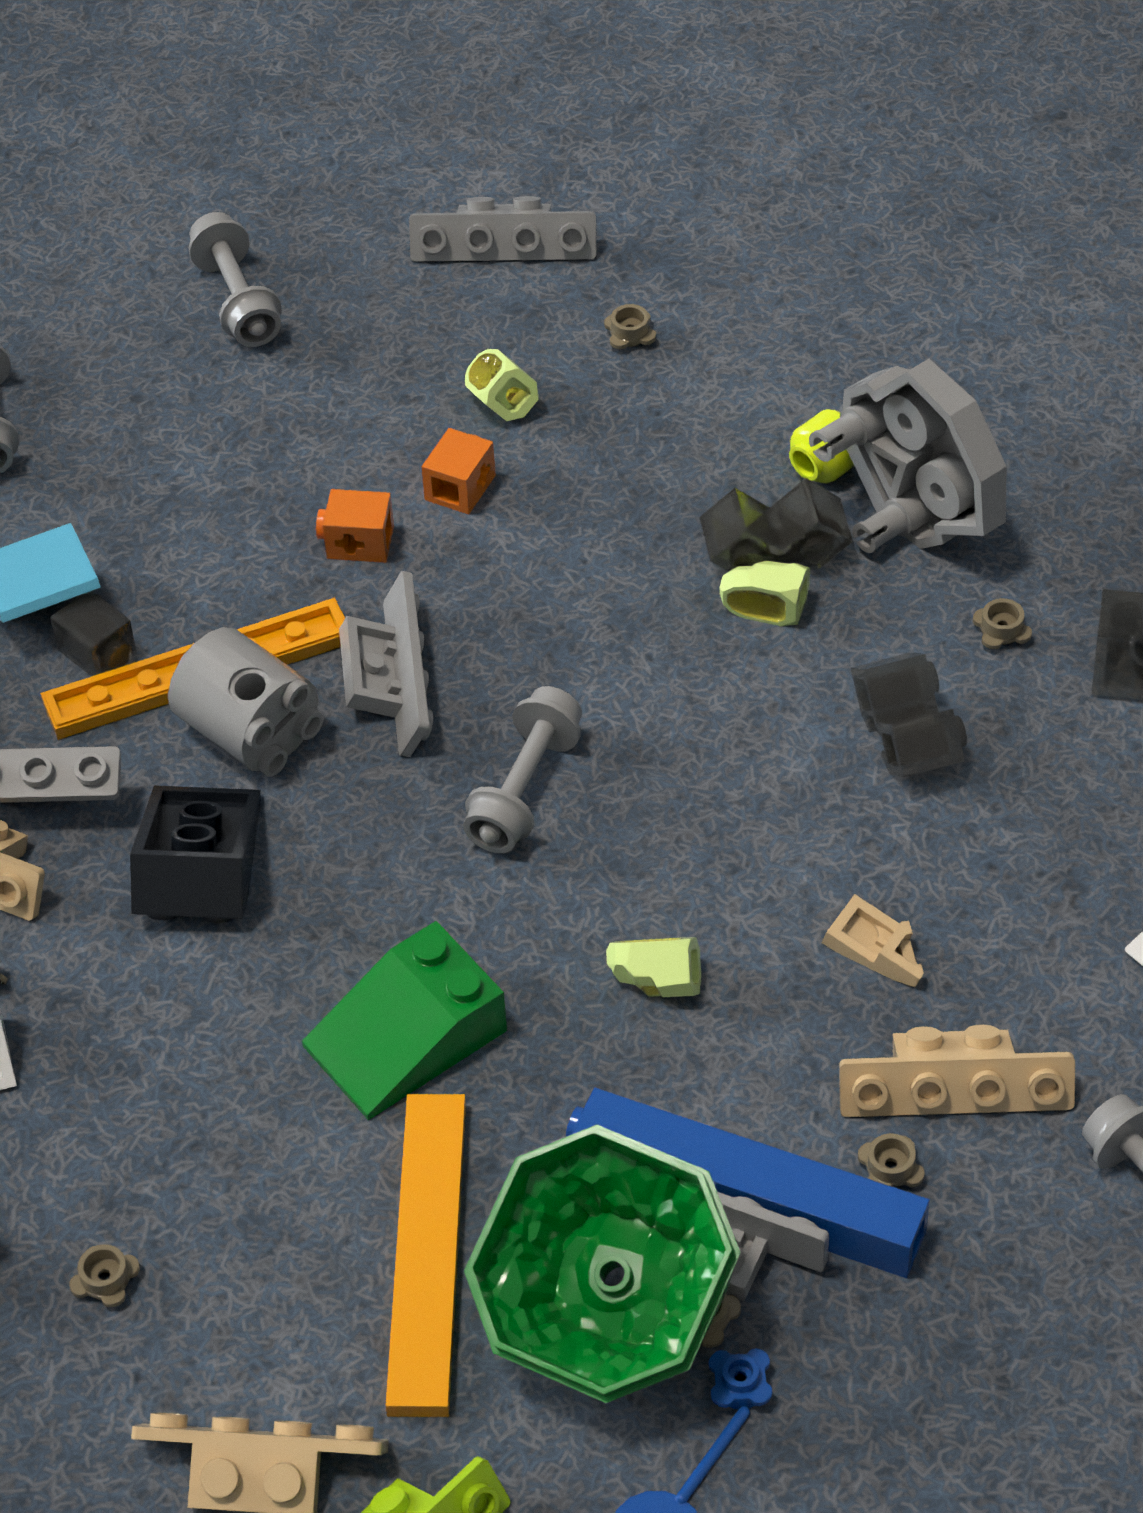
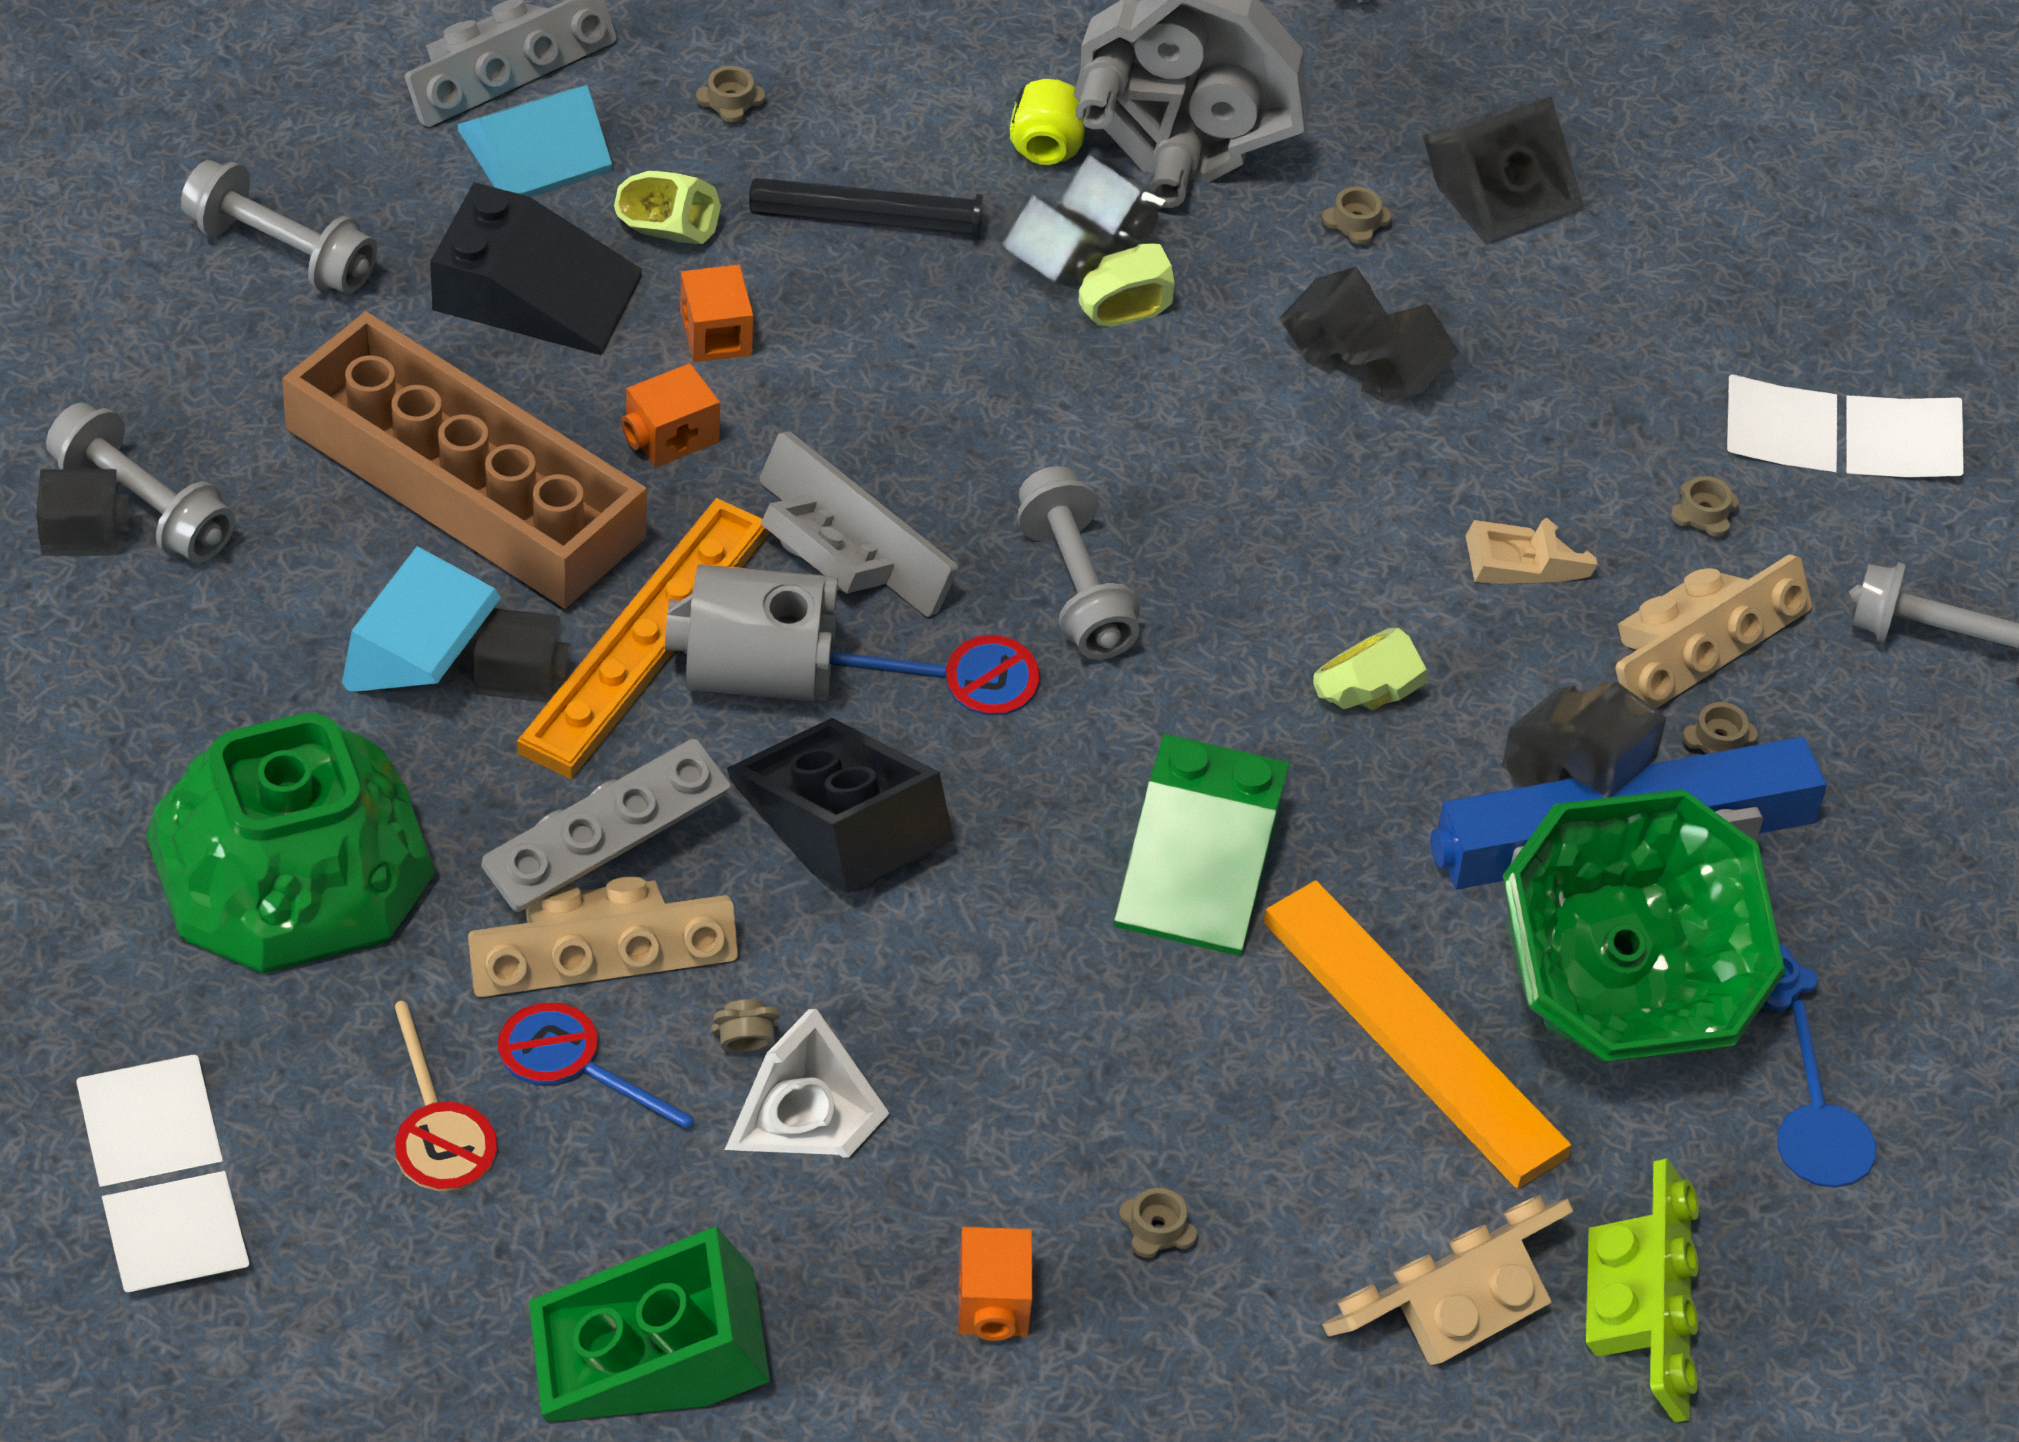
camera: 45 degrees left, 0 degrees up
none -> medium nougat brick [282,311,647,609]
none -> black slope [430,182,642,356]
none -> medium azure slope [458,85,612,197]
none -> black axle [749,178,983,241]
none -> piece [830,635,1040,715]
none -> clear smoke brick [1502,682,1667,798]
none -> dark tan plate [1671,476,1739,536]

